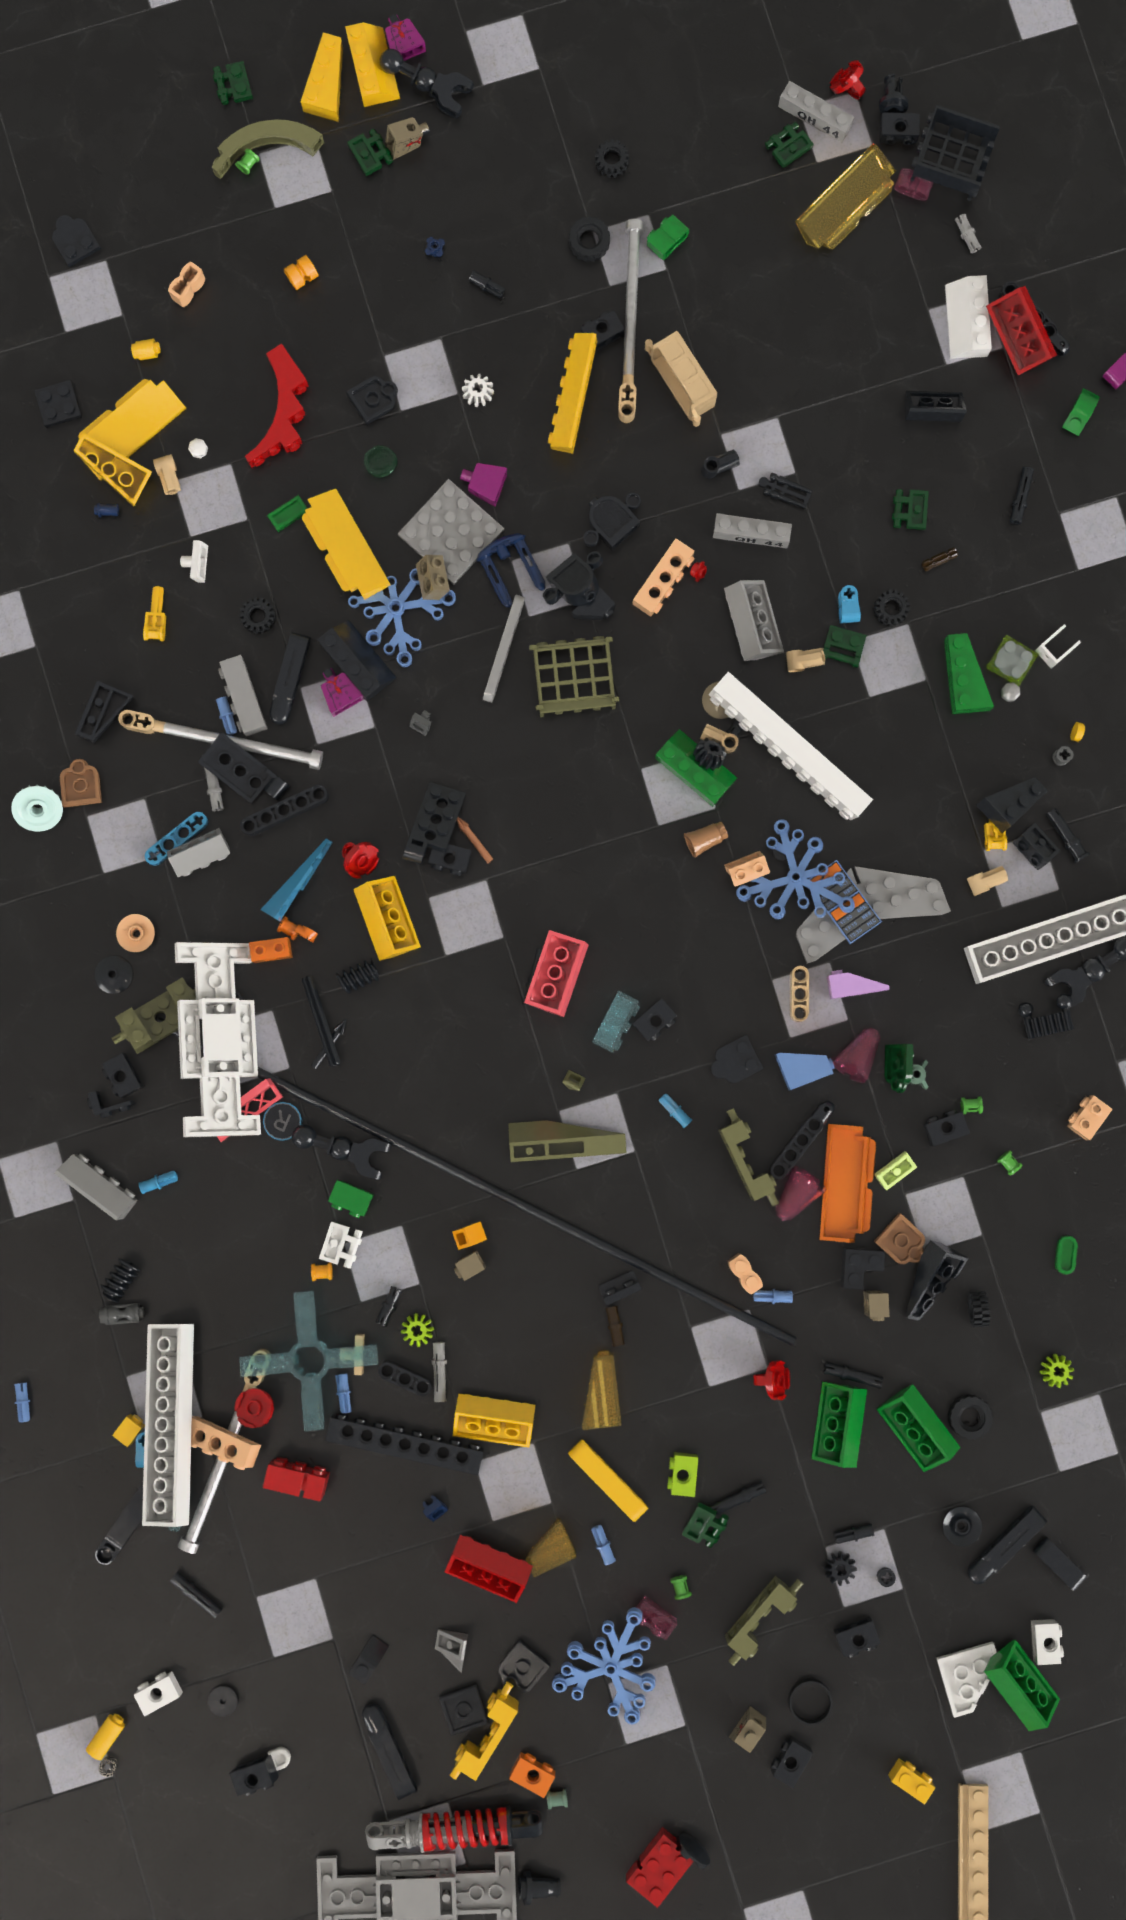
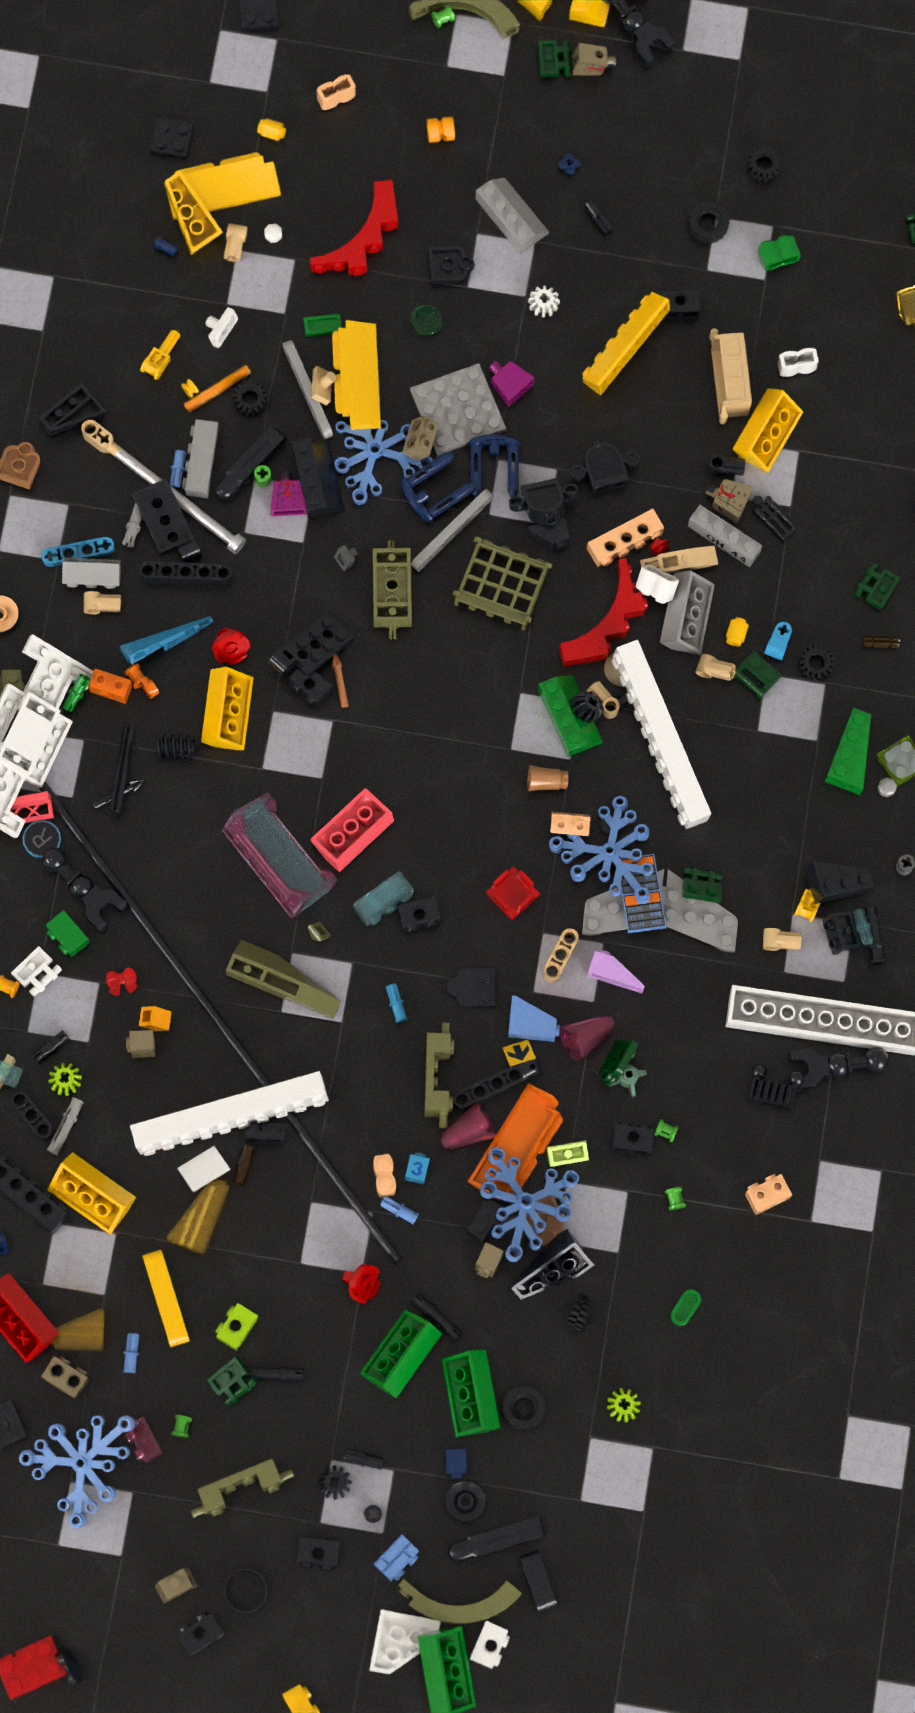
camera: 20 degrees right, 10 degrees down
flat silver piece [618,219,644,423] -> none
none -> dark tan brick [41,1356,89,1400]
none -> green pin [62,674,91,712]
none -> tan piece [83,591,121,614]
none -> red piece [106,967,138,996]
none -> white brick [130,1071,329,1156]
none -> white sticker [177,1146,230,1192]
none -> yellow bush [181,379,199,398]
none -> light orange axle [184,365,251,413]
none -> windscreen [221,793,338,919]
none -> bright green bush [254,465,271,487]
none -> light grey beam [282,340,333,439]
none -> tan tile [311,366,337,405]
none -> olive brick [373,540,412,640]
none -> medium blue brick [374,1535,419,1582]
none -> olive arch [398,1579,522,1624]
none -> dark blue piece [401,452,475,522]
none -> dark azure brick [405,1153,430,1184]
none -> dark blue brick [446,1449,467,1479]
none -> light grey slope [475,177,549,253]
none -> medium blue plant [480,1147,579,1262]
none -> red panel [486,867,540,920]
none -> yellow sticker [503,1040,536,1067]
none -> red arch [559,558,648,667]
none -> white brick [635,565,679,603]
none -> tan slope [640,546,719,574]
none -> dark green plate [682,867,722,903]
none -> dark tan torso [705,479,753,523]
none -> yellow brick [726,617,749,647]
none -> yellow slope [733,388,803,473]
none -> white brick [777,348,819,377]
none -> clear light blue axle [853,909,873,945]

